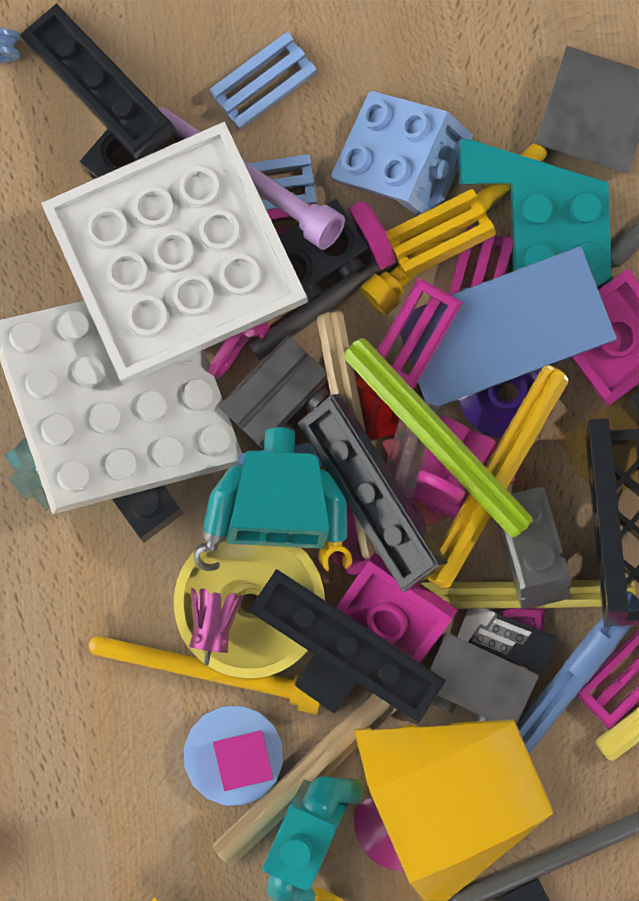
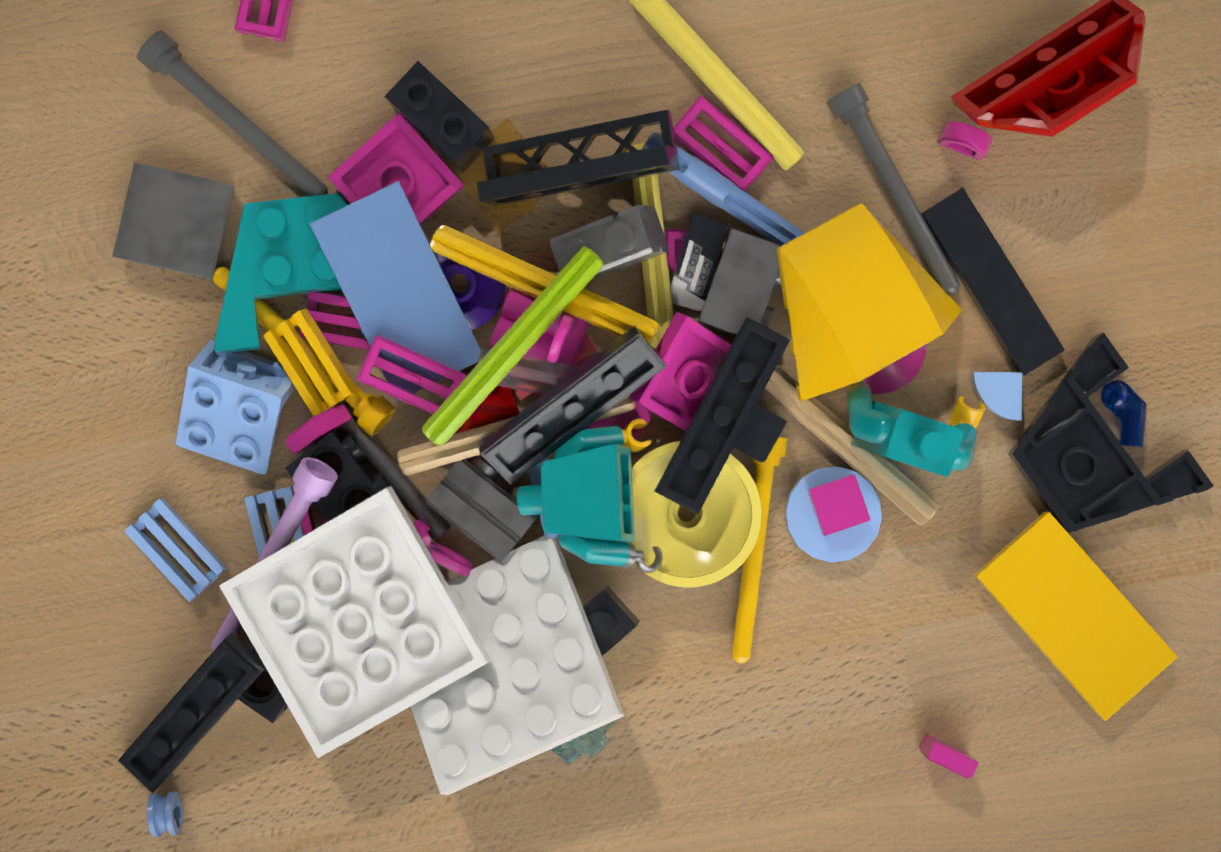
camera: 90 degrees left, 5 degrees up
flat silver piece [189,588,244,666] -> none

